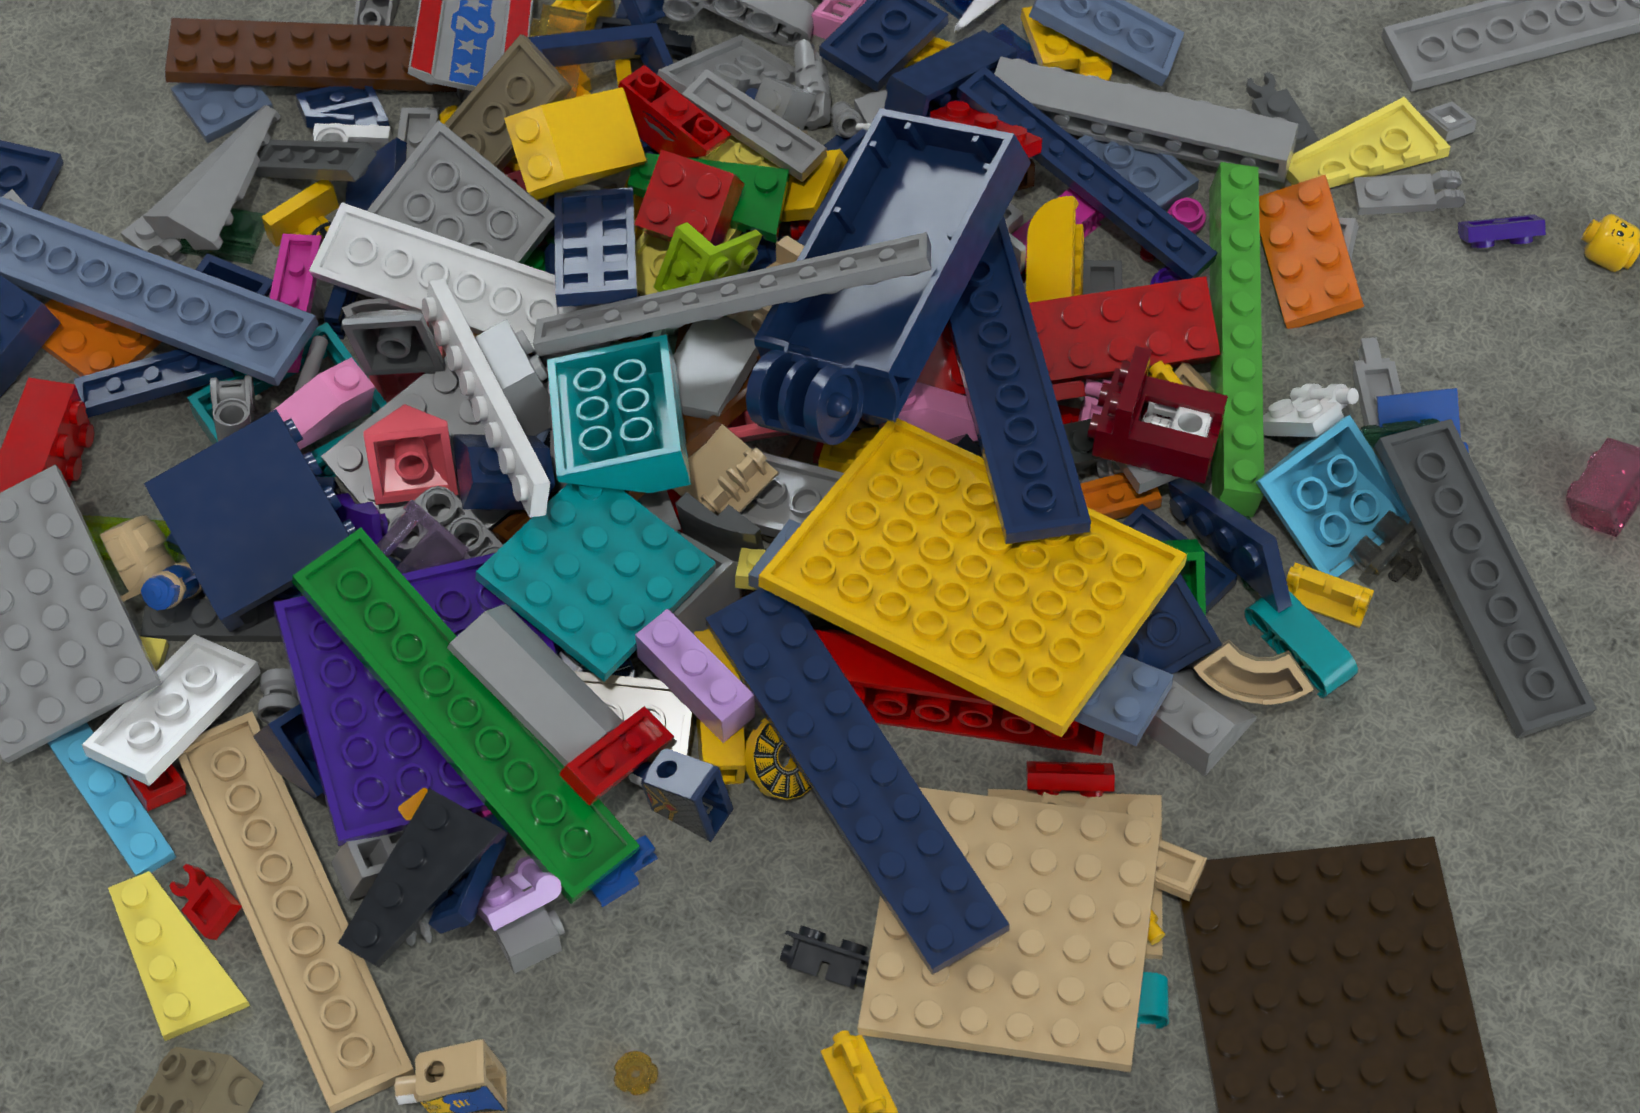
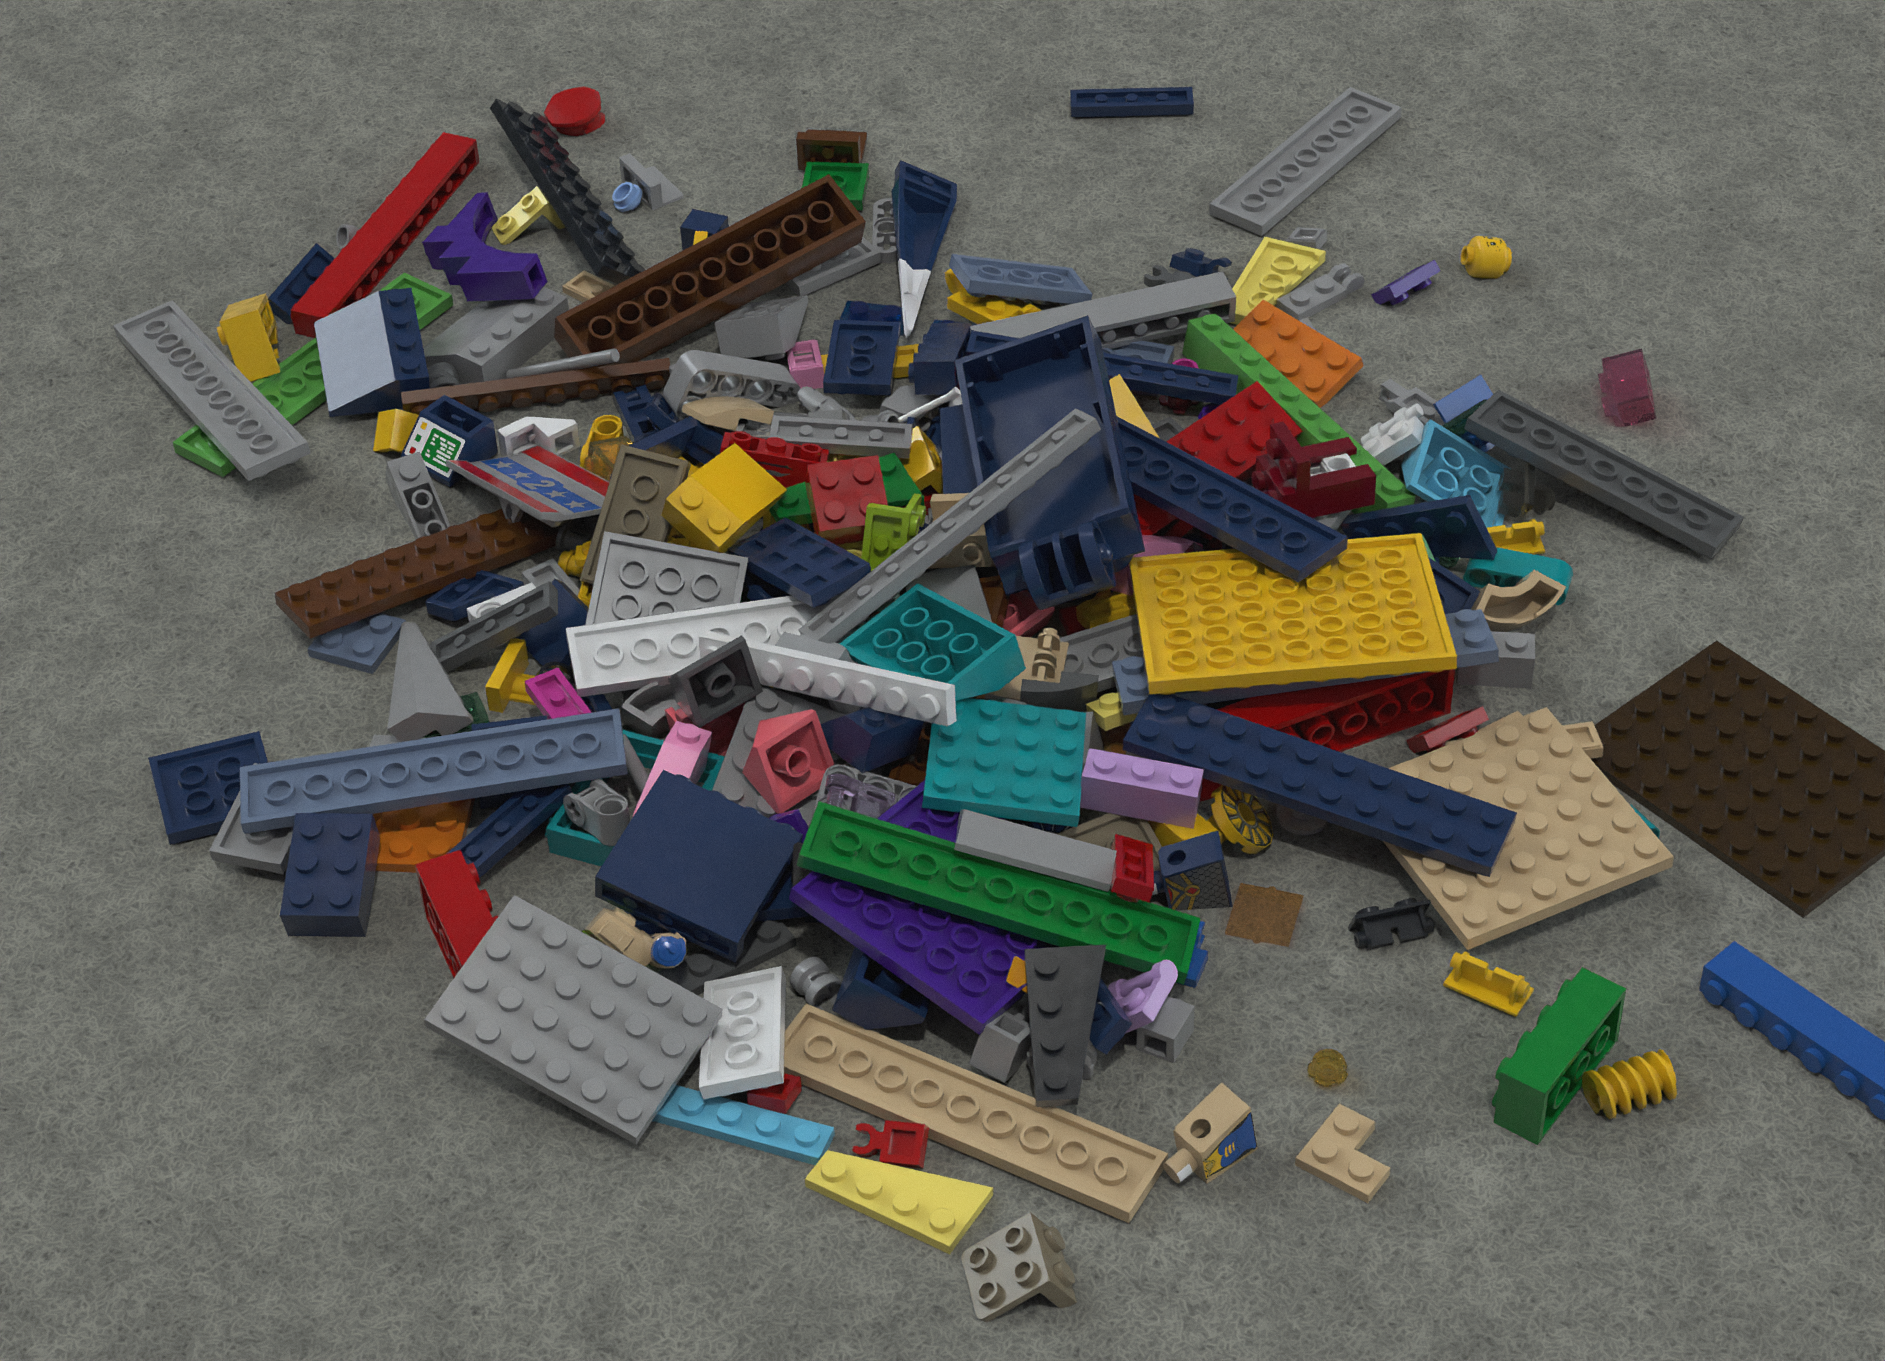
camera: 35 degrees left, 15 degrees down
none -> tan slope [682,396,774,431]
none -> dark blue plate [1169,248,1232,280]
none -> clear orange piece [1225,883,1304,947]

